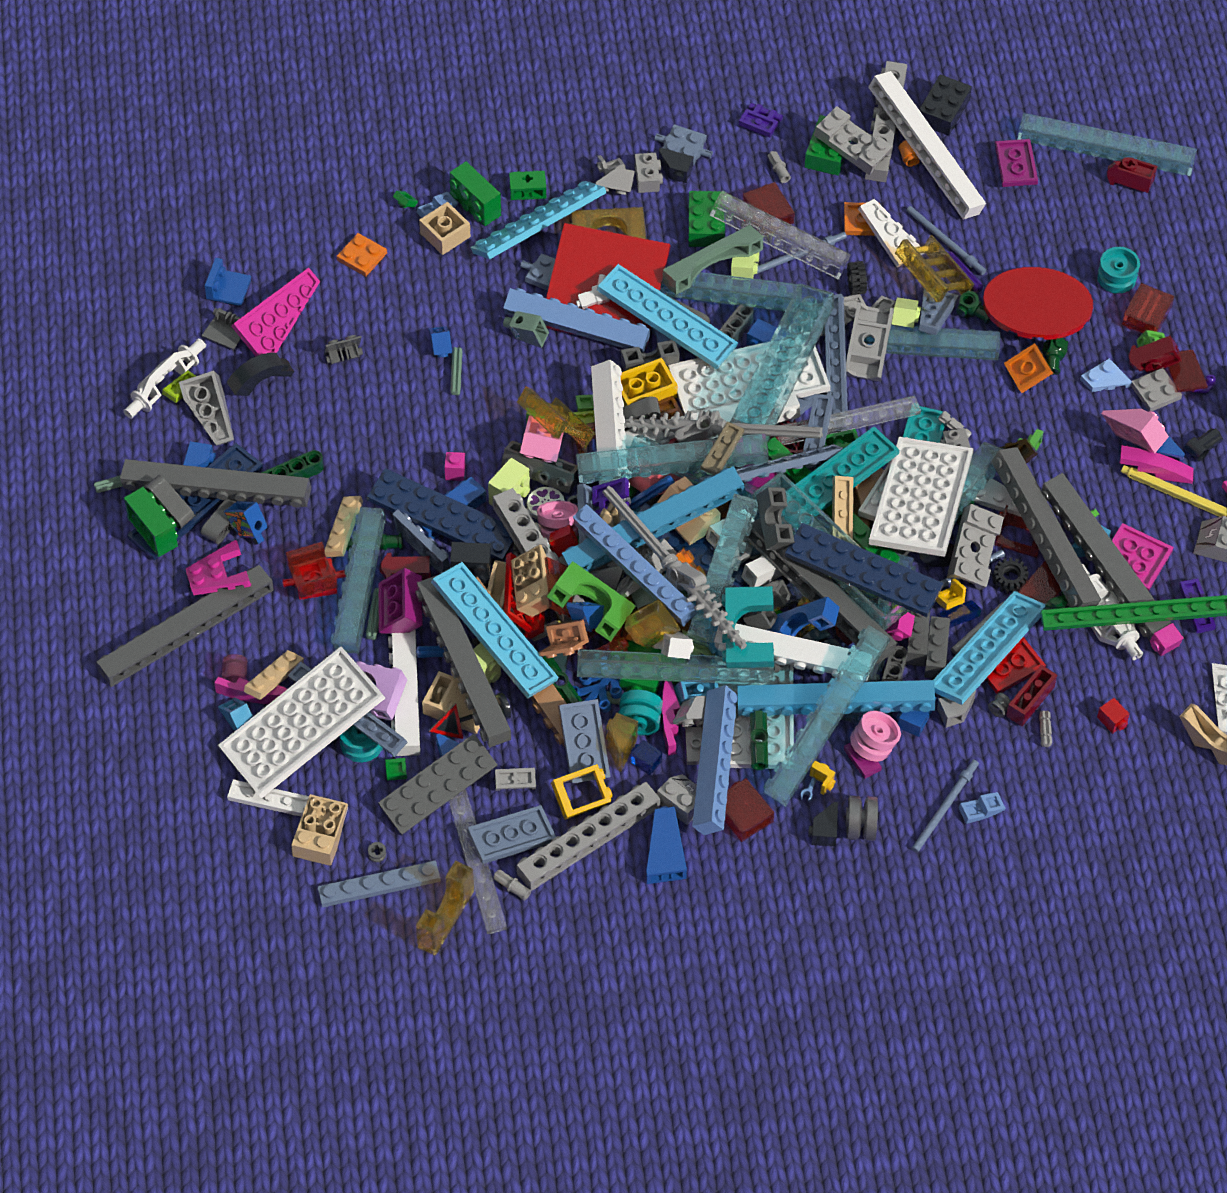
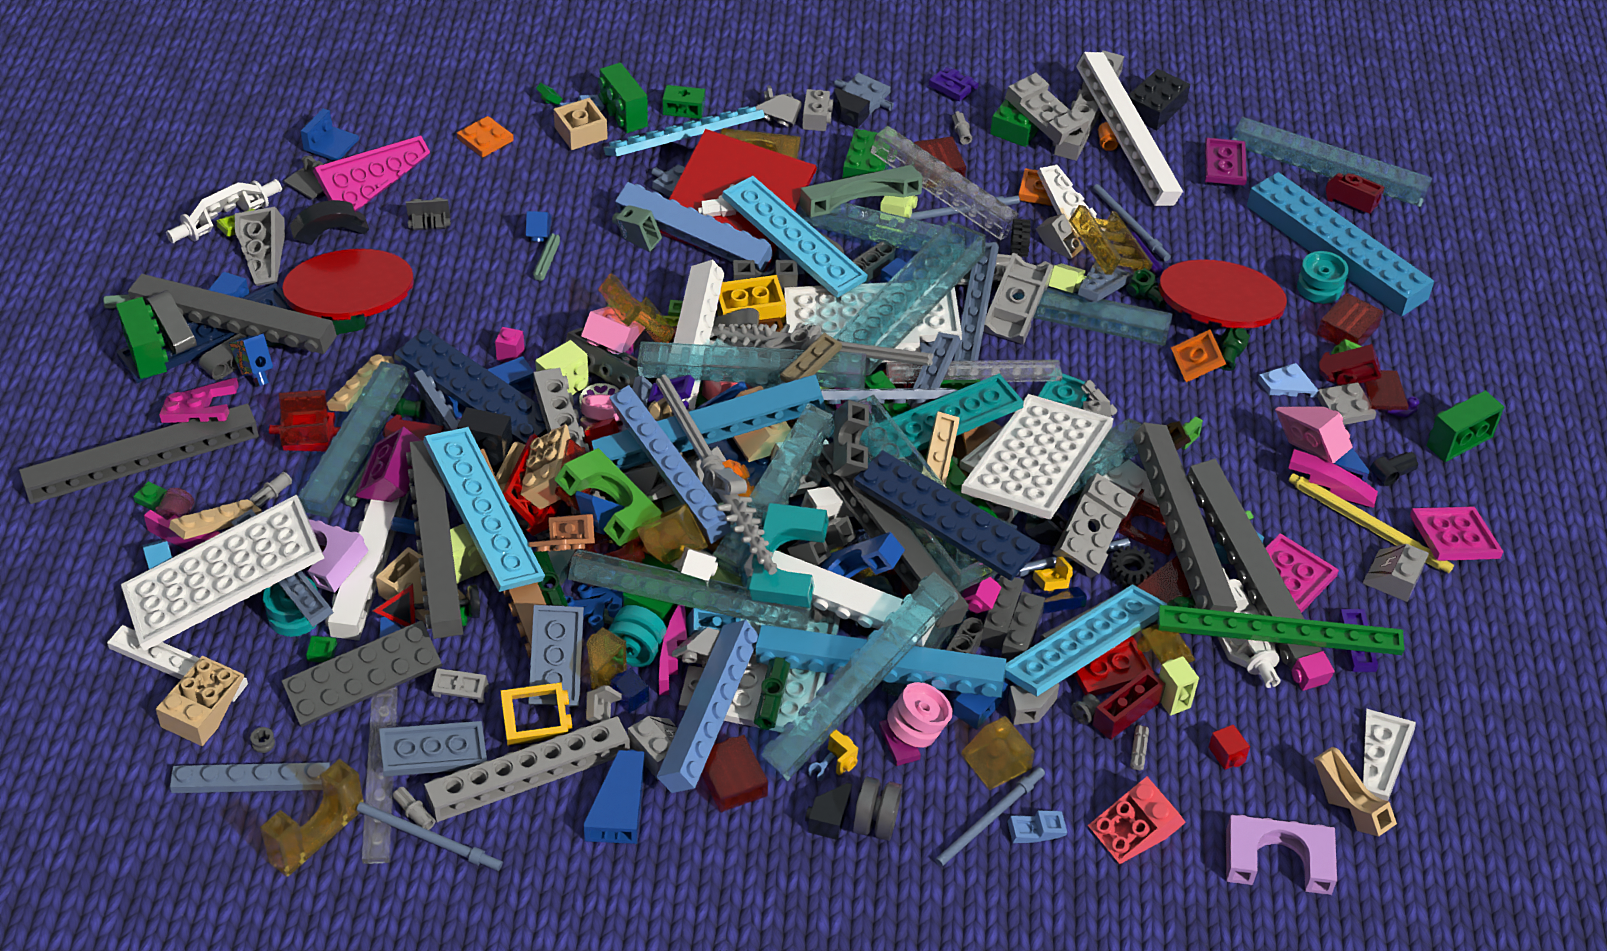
camera: 10 degrees right, 10 degrees down
none -> green plate [133,481,168,511]
none -> light grey axle [250,472,292,508]
none -> red tile [283,249,414,320]
none -> sand blue bar [357,802,503,871]
none -> light grey bracket [586,686,622,724]
none -> clear yellow slope [961,716,1035,790]
none -> light grey slope [1036,213,1084,259]
none -> coral slope [1088,776,1186,864]
none -> clear yellow hinge [1137,624,1195,665]
none -> yellowish green brick [1159,656,1199,716]
none -> lavender arch [1226,815,1337,895]
none -> dark azure brick [1247,172,1434,317]

